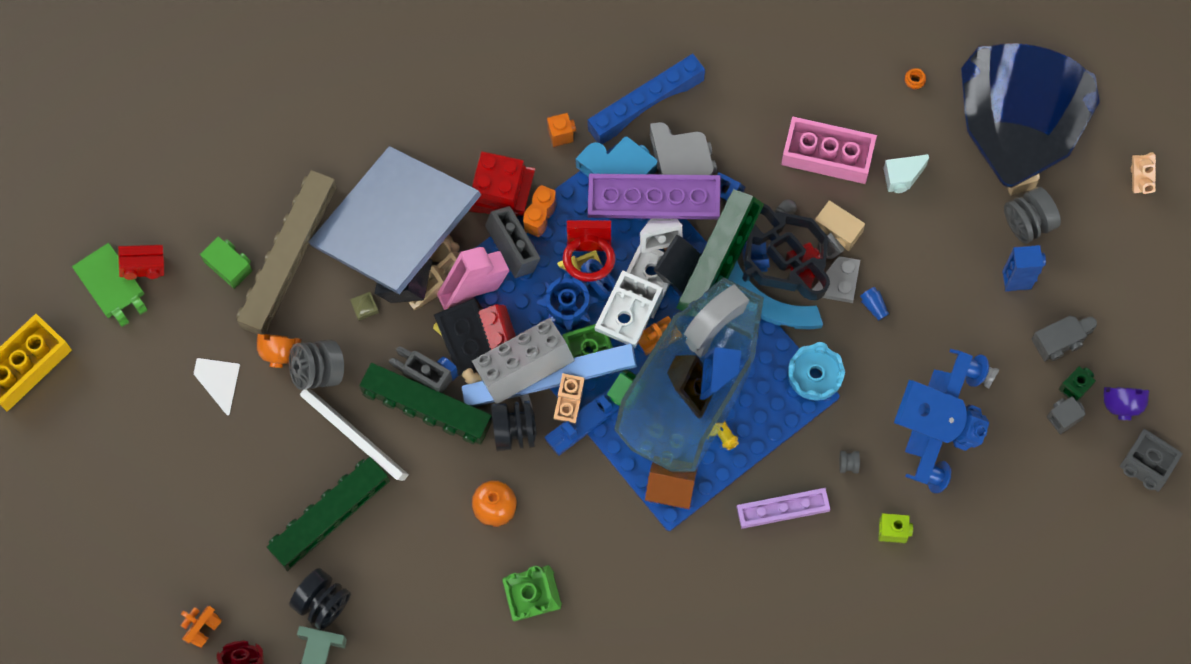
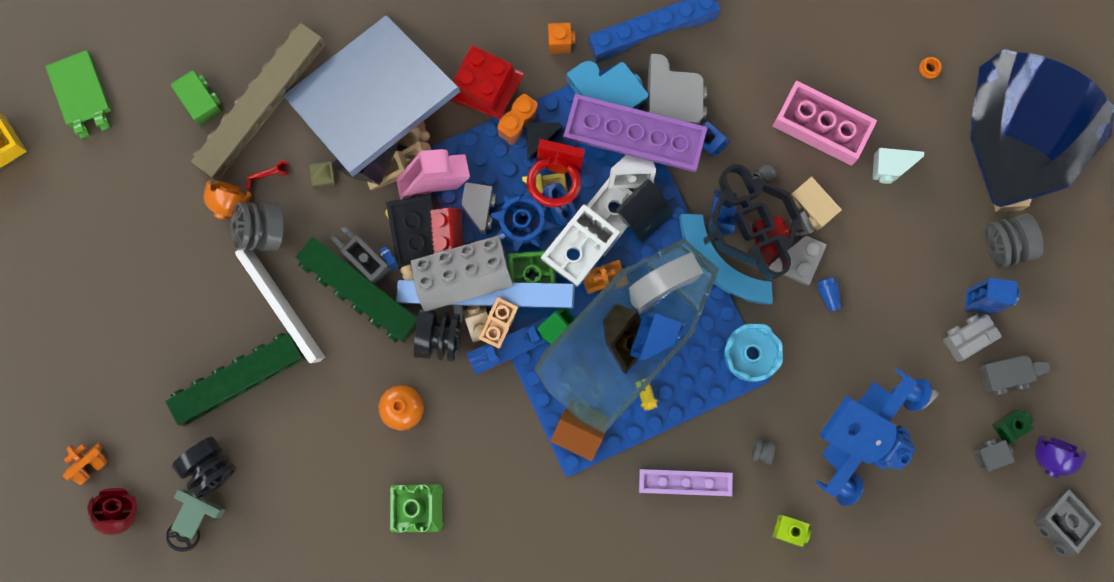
camera: 10 degrees right, 10 degrees up
red brick [118,245,164,280] -> none
white sticker [194,358,240,415] -> none
dark grey brick [485,206,540,278] -> none
brick [676,189,764,318] -> none
none -> red piece [246,161,290,191]
none -> light grey slope [462,182,496,235]
none -> tan bracket [463,306,488,343]
none -> black slope [527,122,562,162]
none -> light grey brick [943,313,1002,362]

